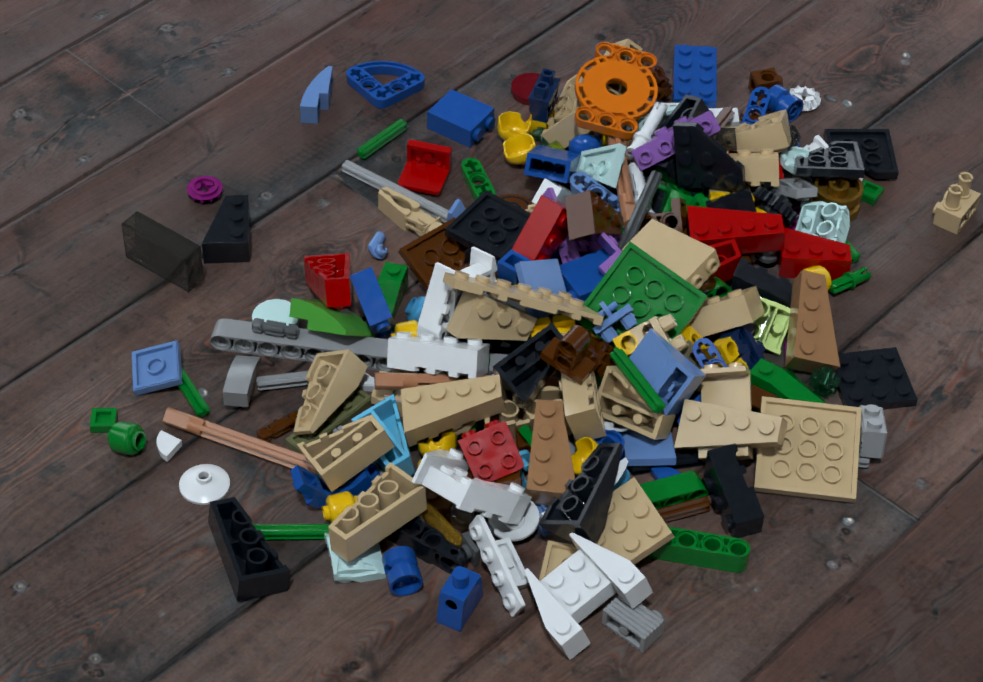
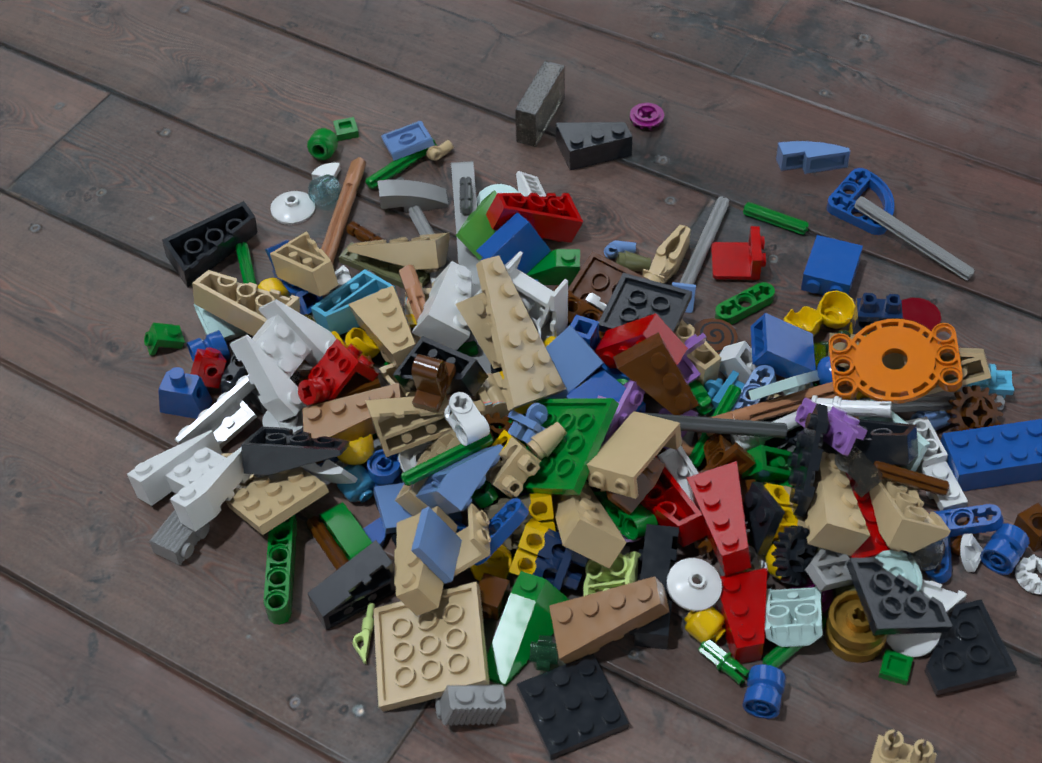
camera: 80 degrees right, 5 degrees up
none -> green bracket [144,322,185,356]
none -> red brick [190,347,226,388]
none -> red wheel [298,377,330,405]
none -> clear light blue head [308,174,341,206]
none -> yellowish green hand [353,603,375,664]
none -> medium blue tile [411,507,462,584]
none -> tan arm [427,140,454,161]
none -> white piece [444,392,490,446]
none -> white slope [516,171,546,197]
none -> tan cone [527,422,567,460]
none -> white tile [586,293,607,312]
none -> olive cone [616,250,651,272]
none -> white dish [667,558,722,611]
none -> blue wheel [742,664,786,719]
none -> light grey axle [854,196,975,281]

